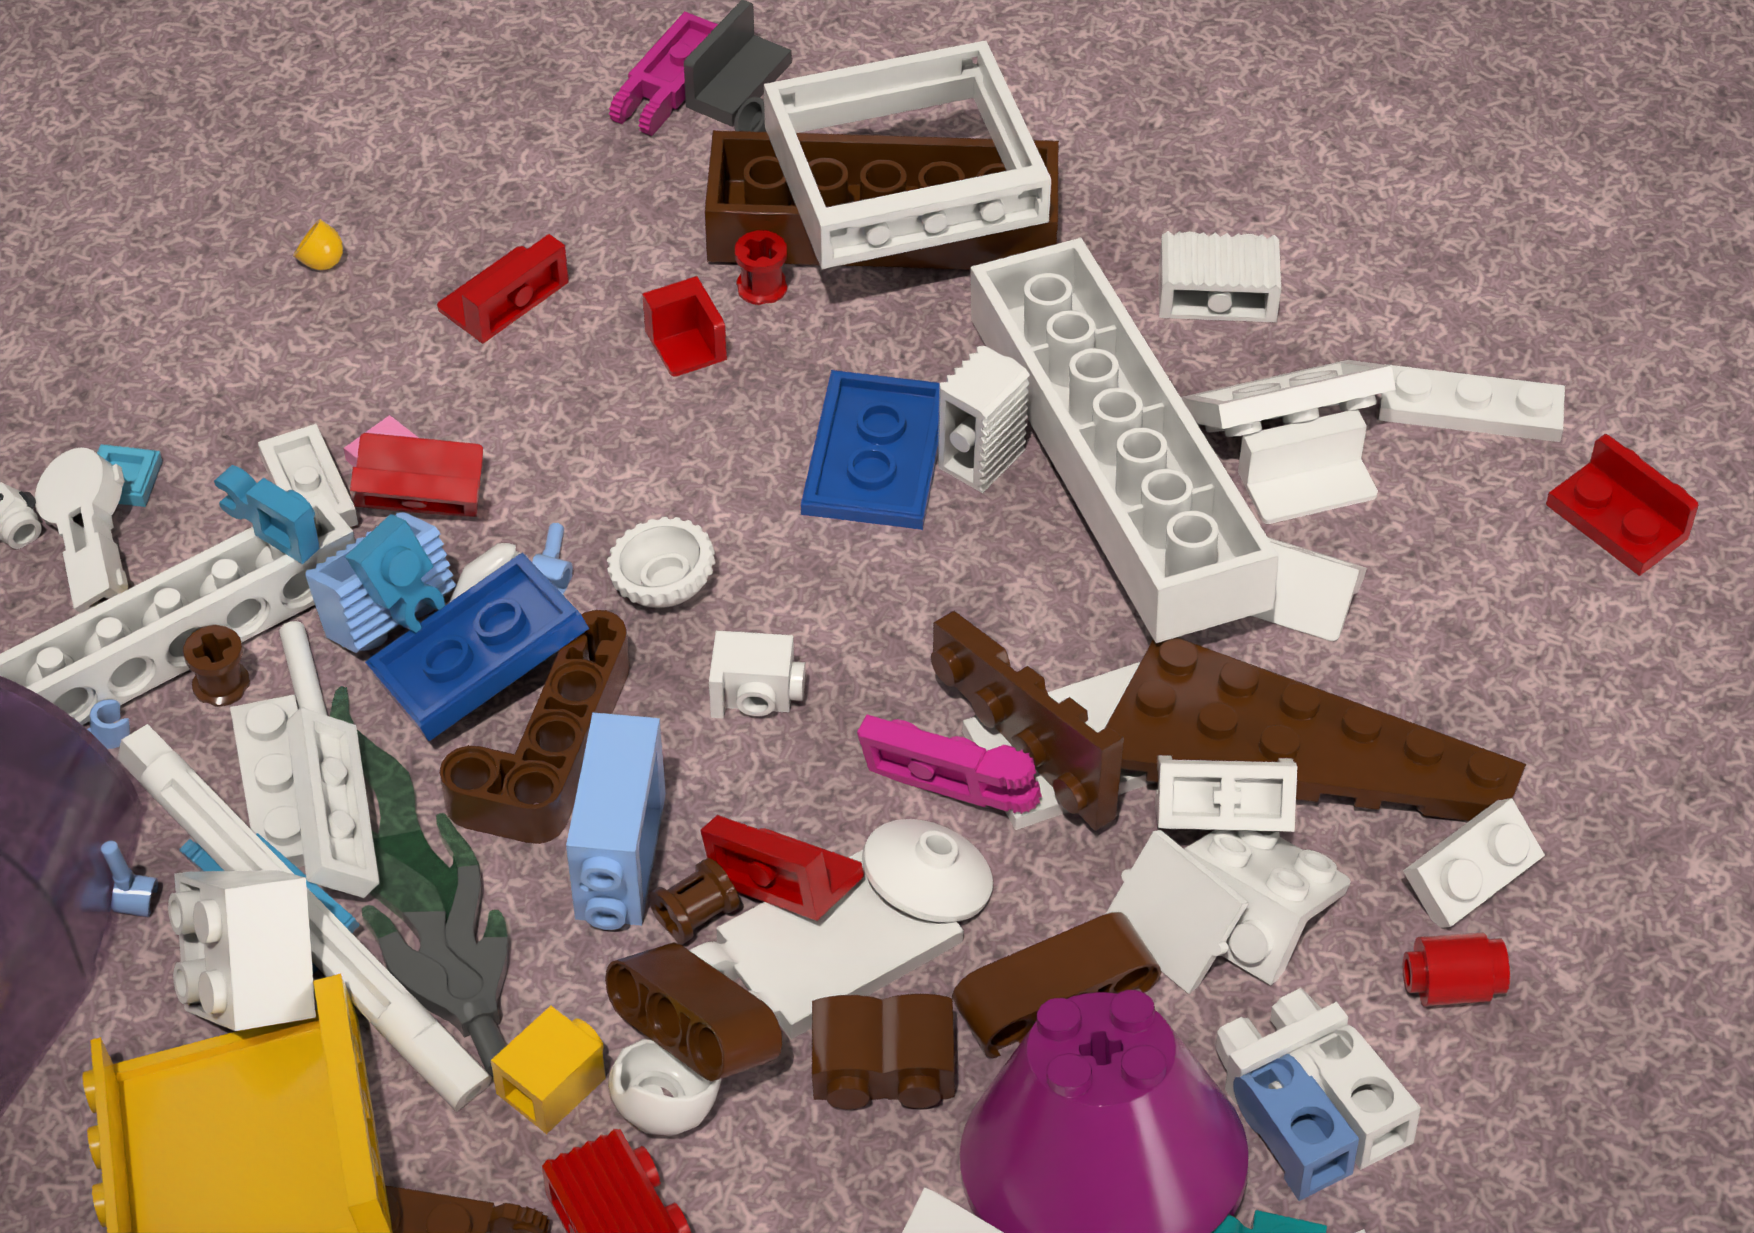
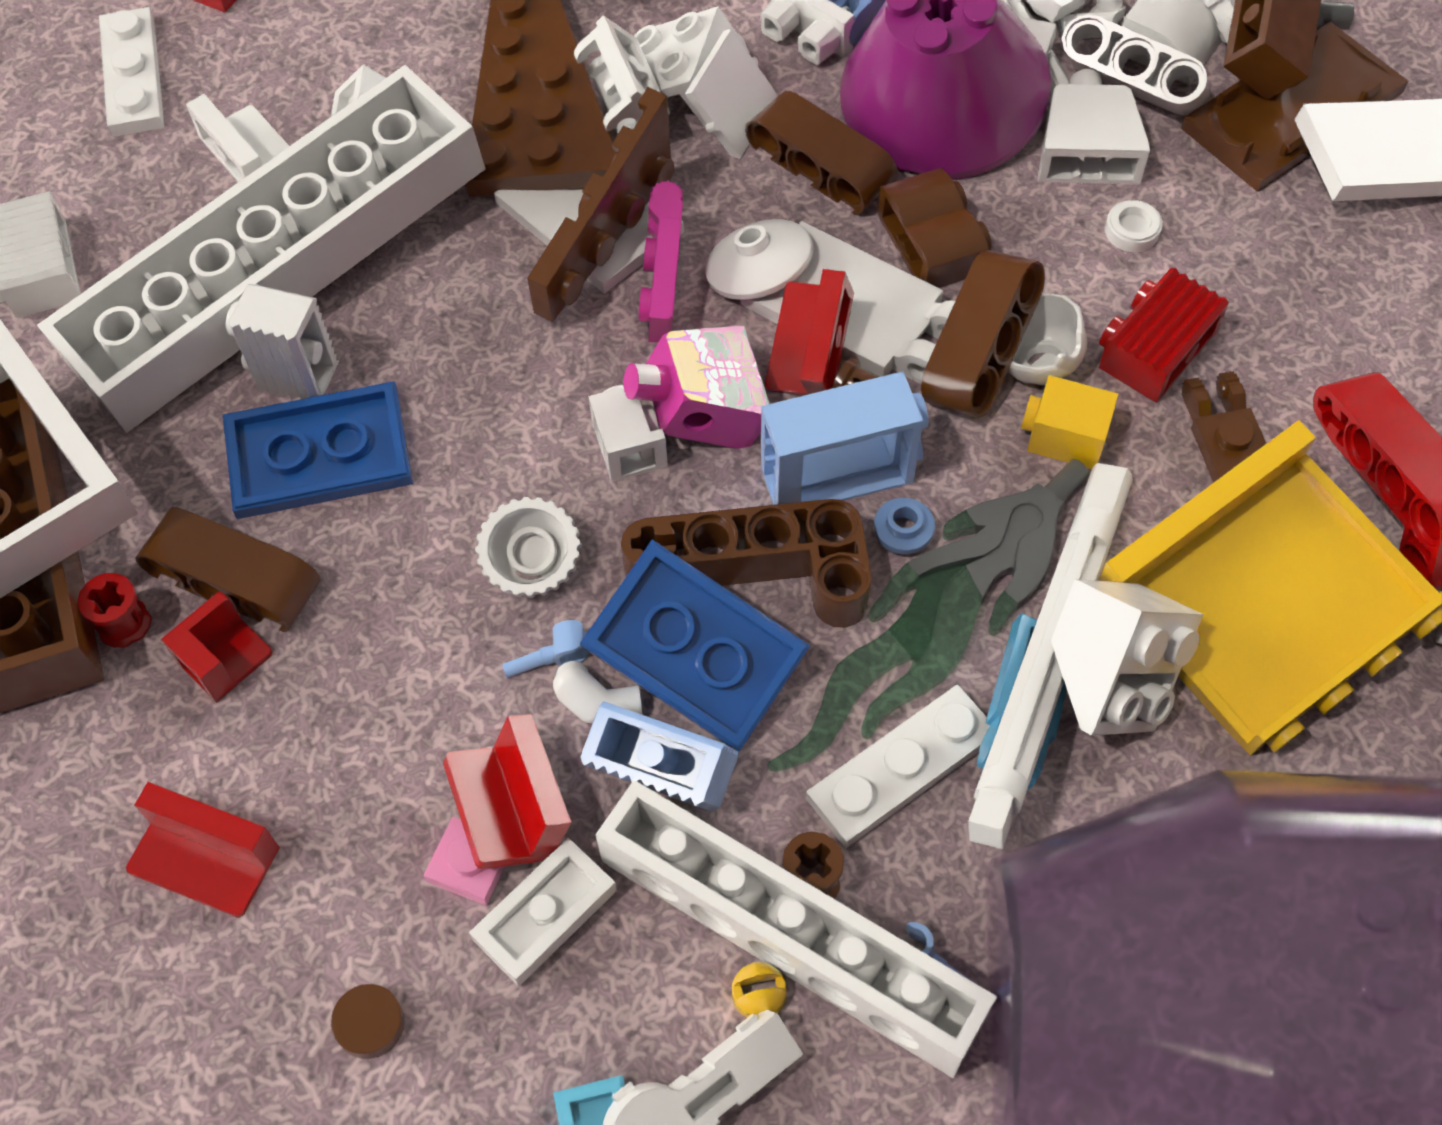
camera: 110 degrees left, 10 degrees up
light blue hand [101,841,158,917] -> none
dark azure plate [214,465,320,564] -> none
white piece [279,621,327,715] -> none
white plate [286,707,379,898] -> none
yellow hinge [293,219,343,270] -> none
dark azure plate [345,514,445,633] -> none
white plate [1181,360,1396,437] -> none
none -> reddish brown beam [135,507,321,632]
none -> reddish brown tile [331,984,405,1059]
none -> dark pink torso [623,326,770,449]
none -> medium blue plate [874,498,935,555]

